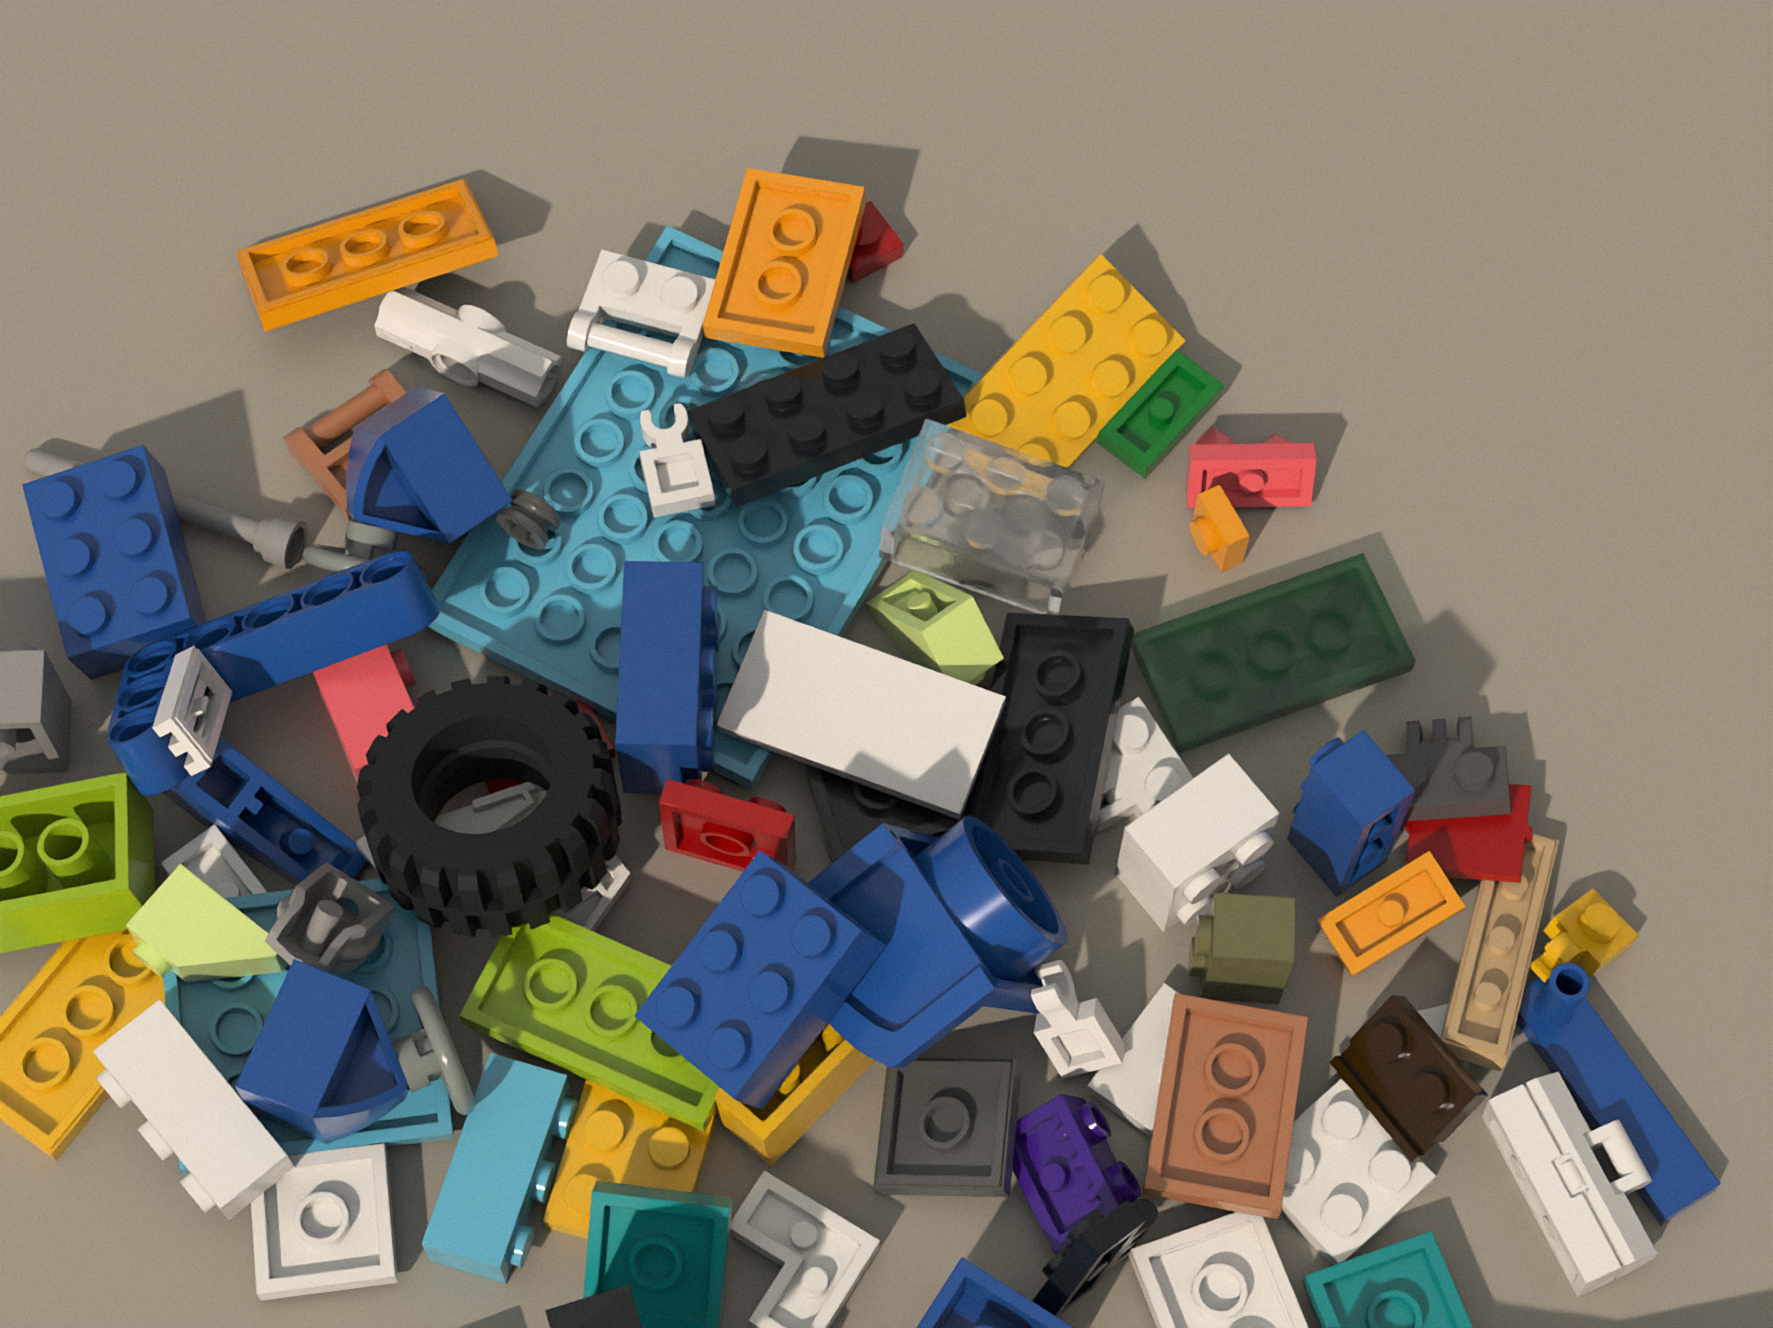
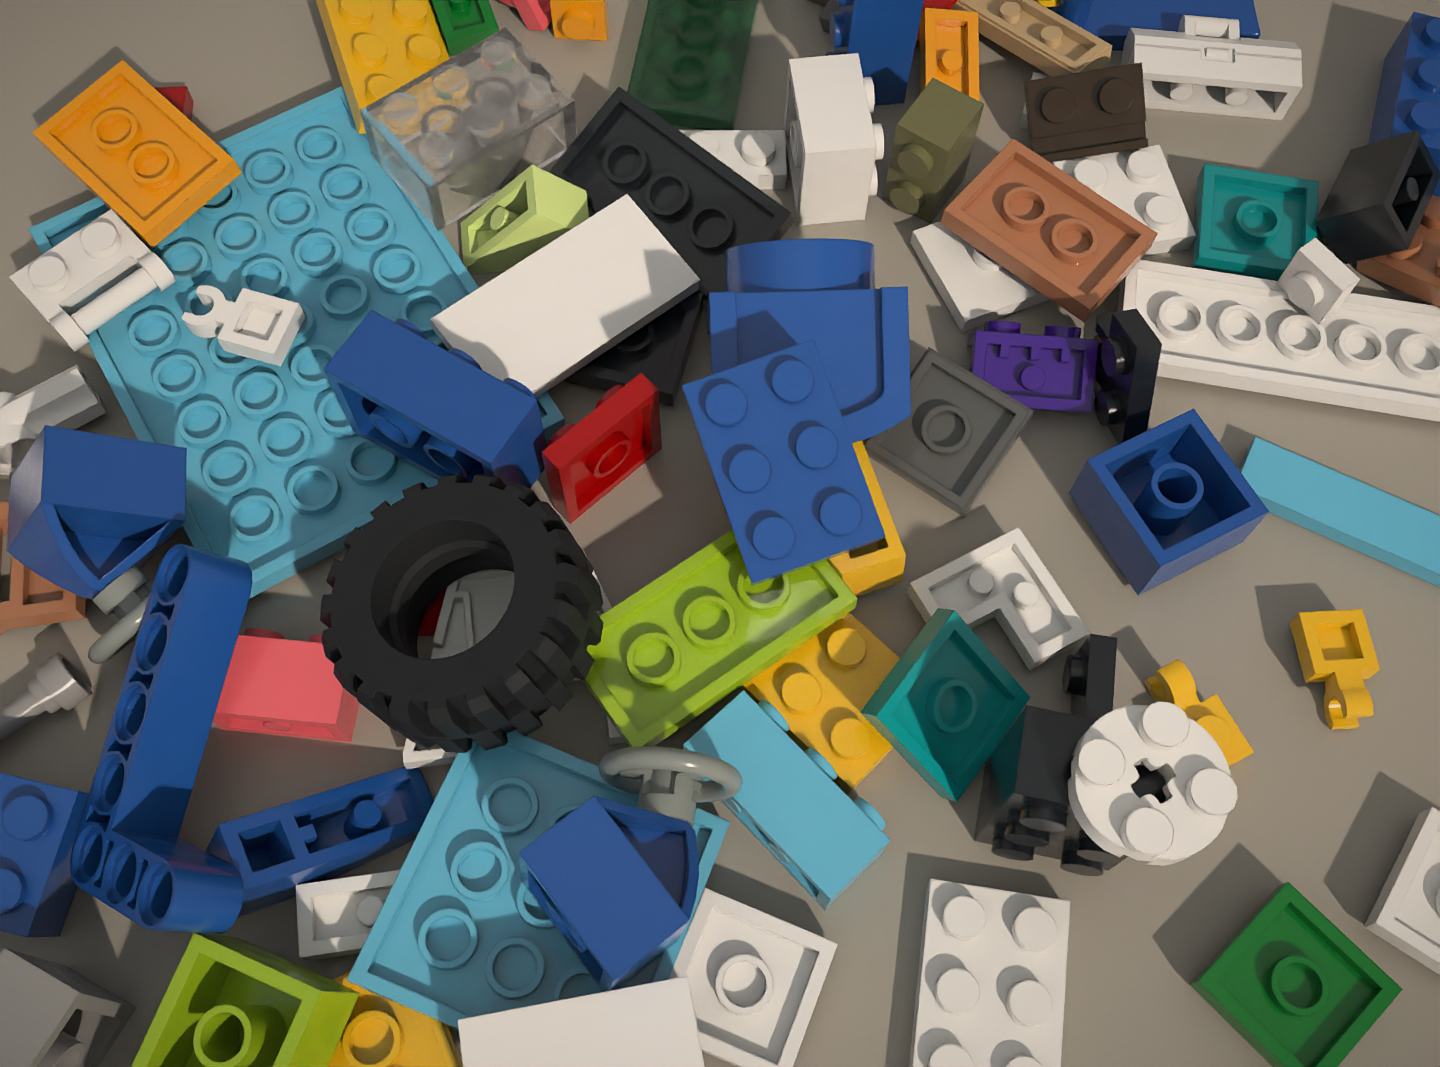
camera: 60 degrees left, 0 degrees up
yellowish green slope [126,864,288,982] -> none
white tile [152,646,232,776] -> none
light grey hand [265,862,396,974] -> none
dark grey bush [496,490,562,550] -> none
black plate [687,323,967,508] -> none
white plate [1031,960,1125,1079] -> none

